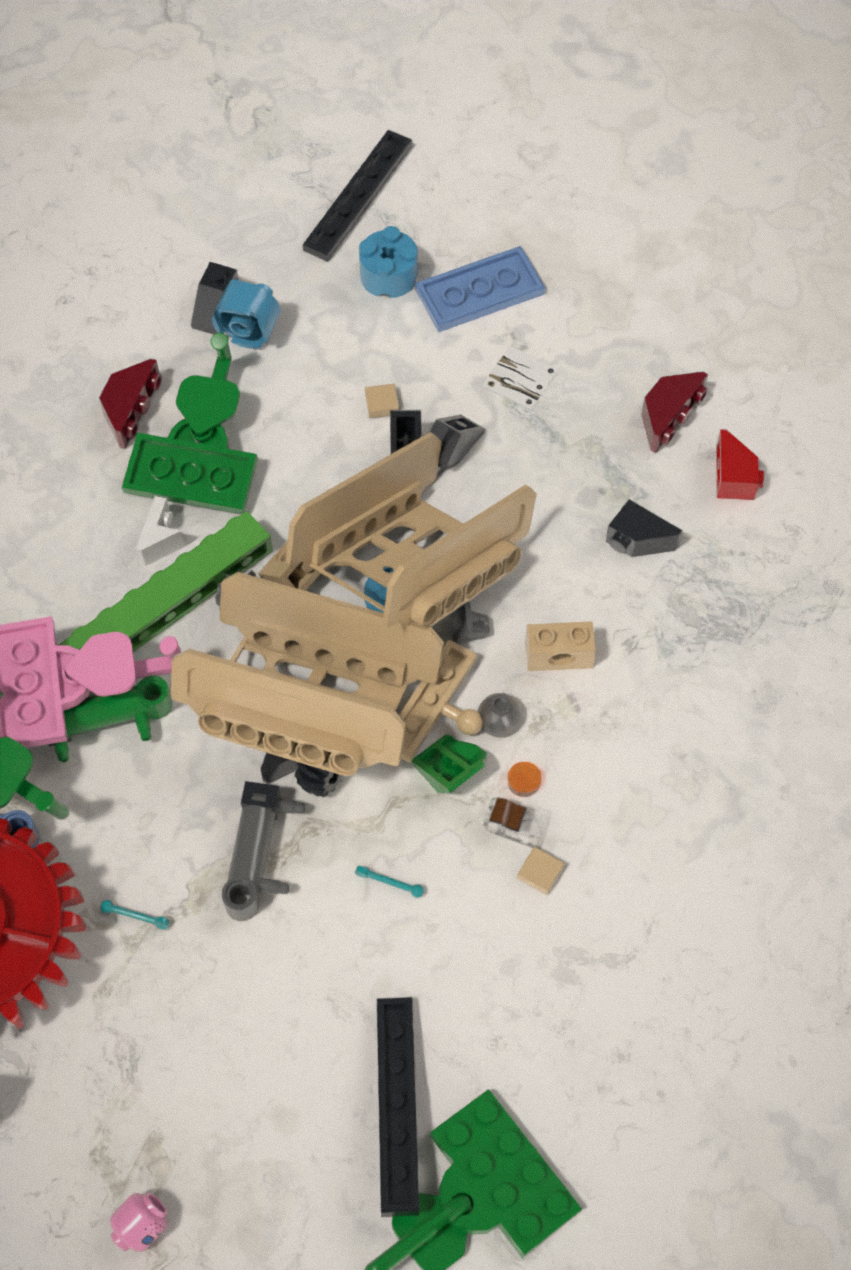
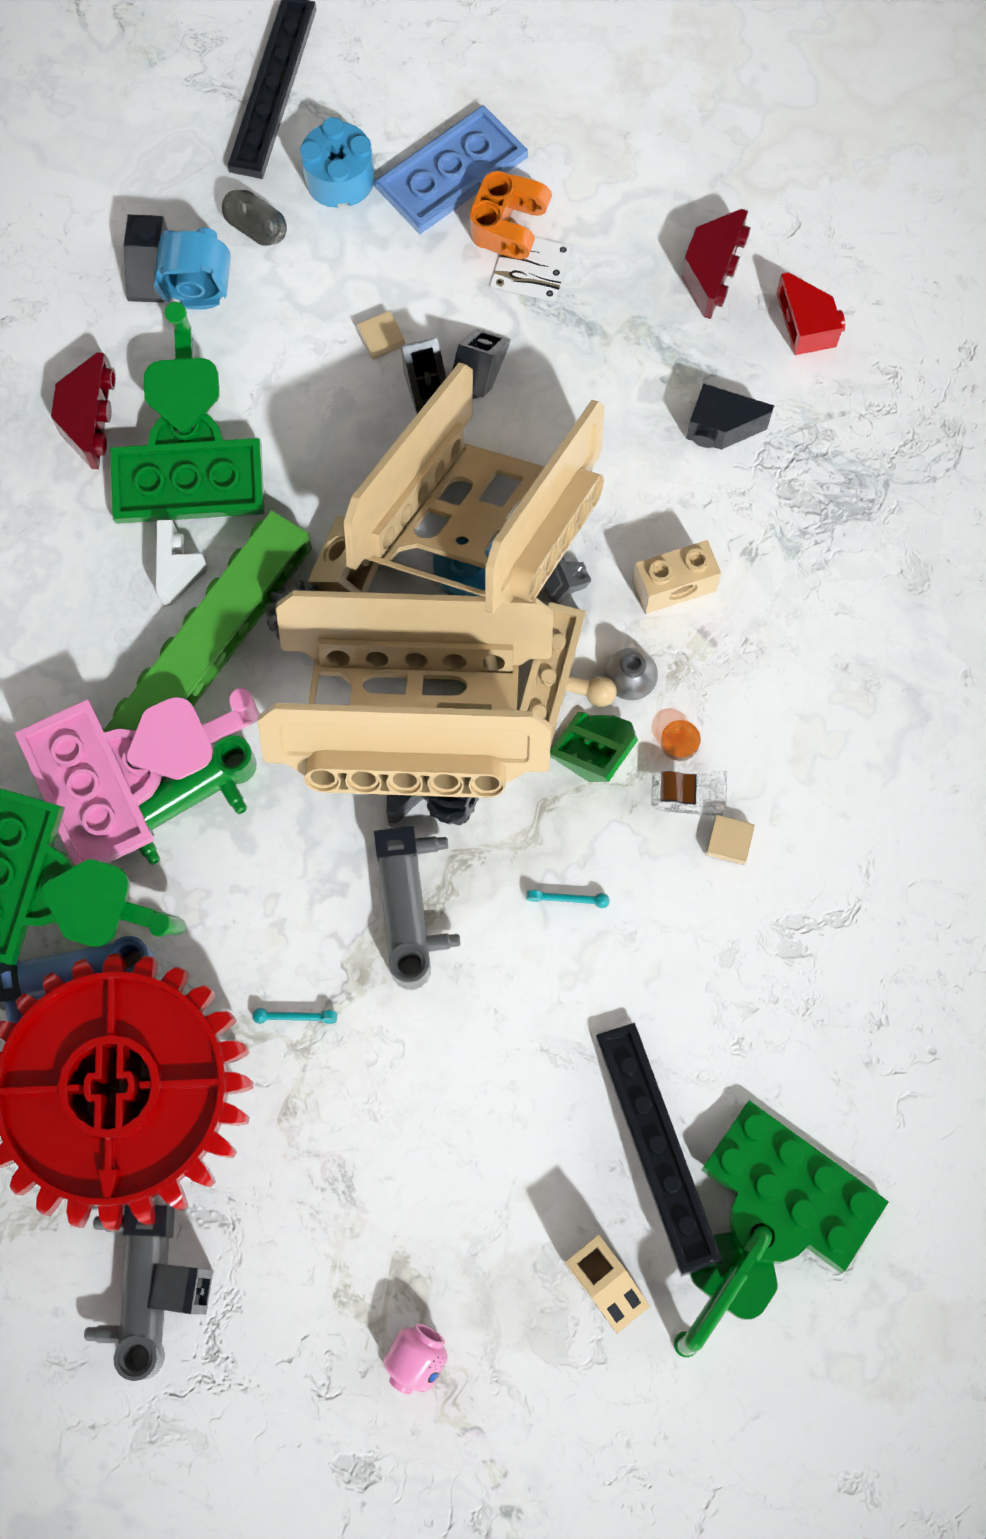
camera: 15 degrees left, 10 degrees up
none -> clear smoke plate [222,189,287,246]
none -> orange piece [470,171,552,259]
none -> tan slope [563,1235,650,1334]

